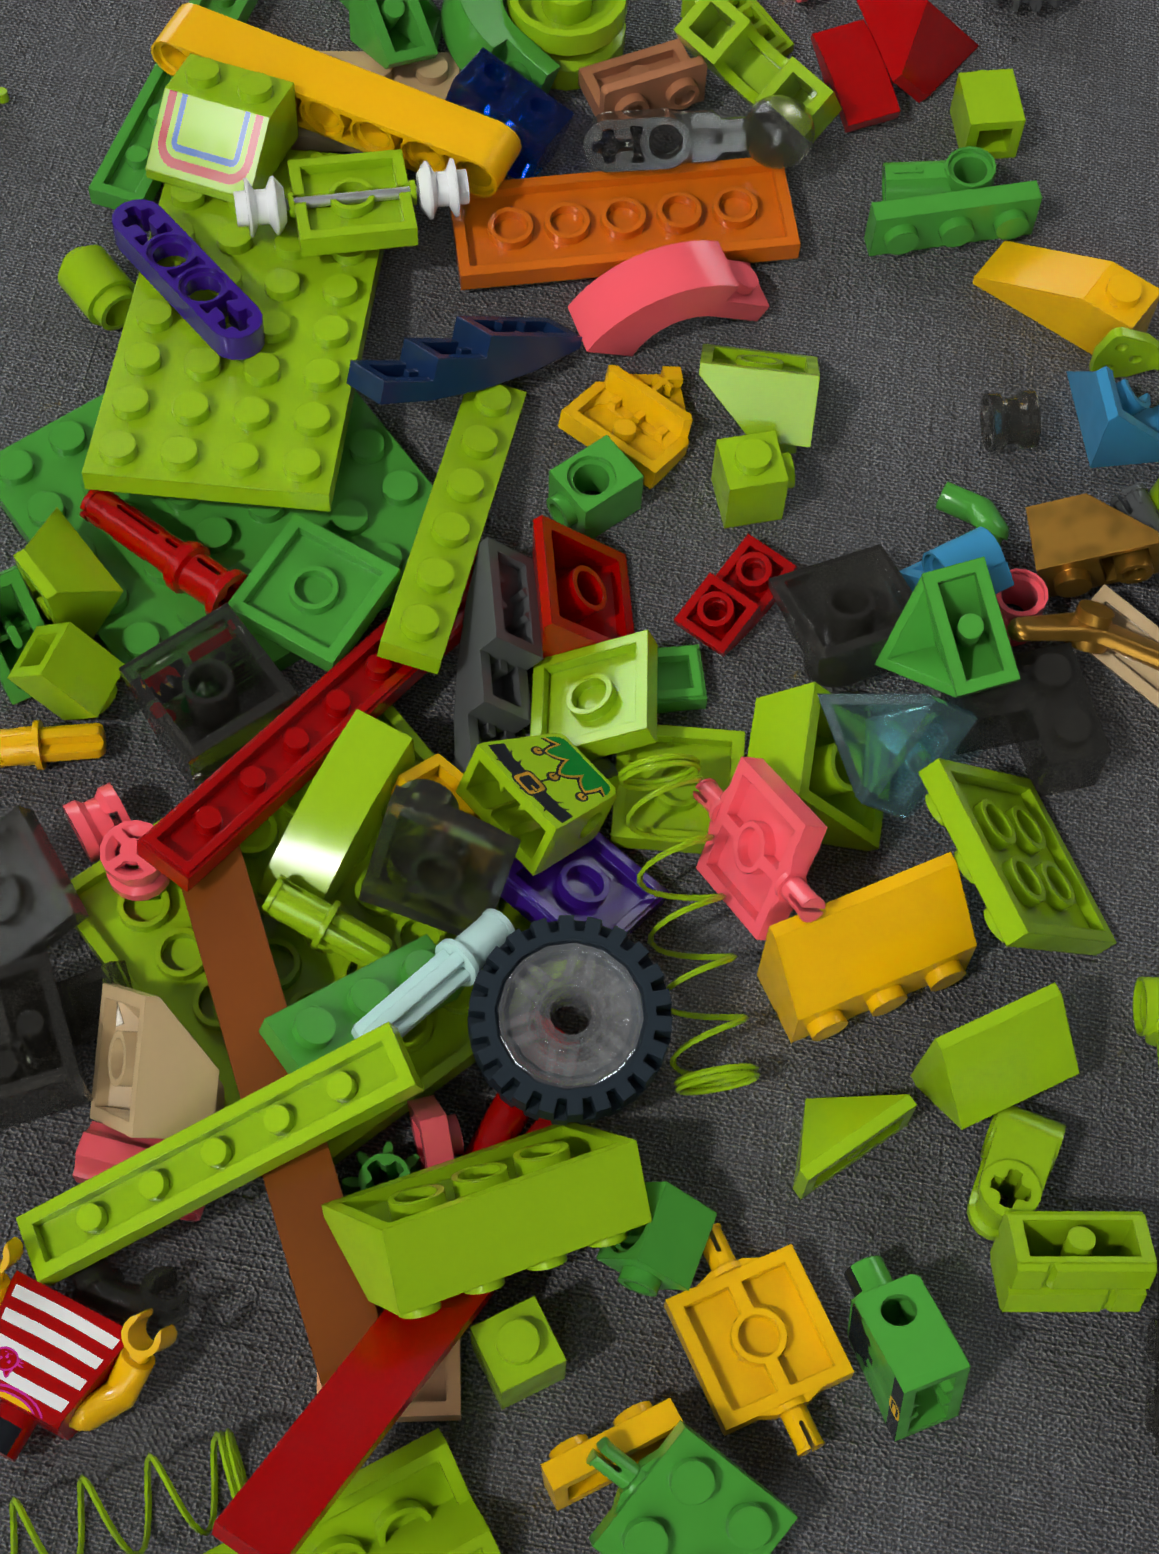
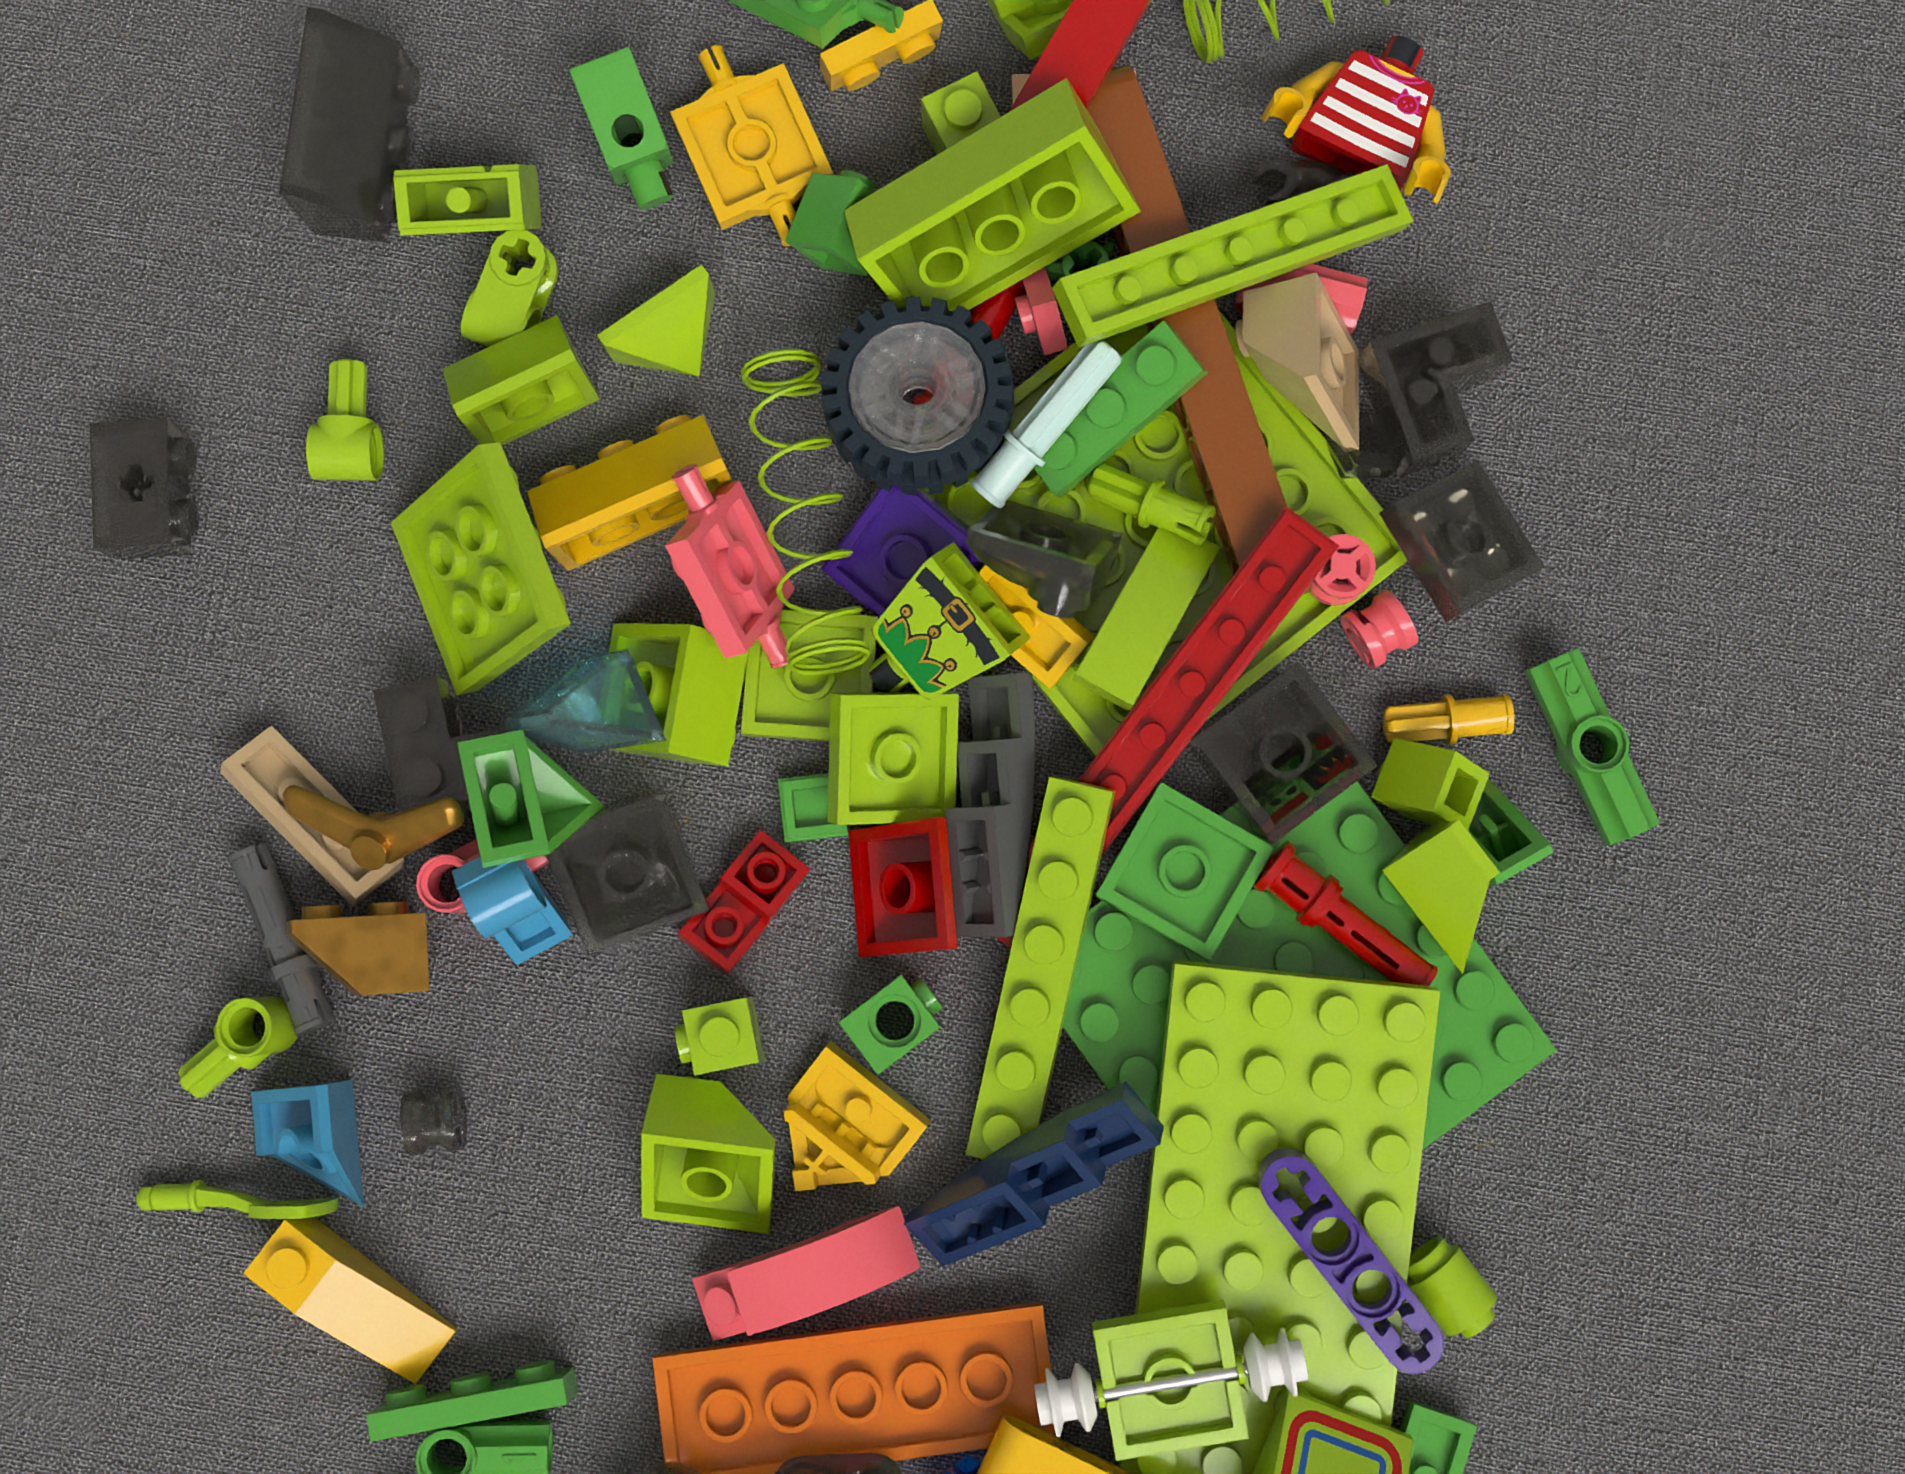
camera: 175 degrees left, 20 degrees up
bright green arm [936,481,1010,547] -> none

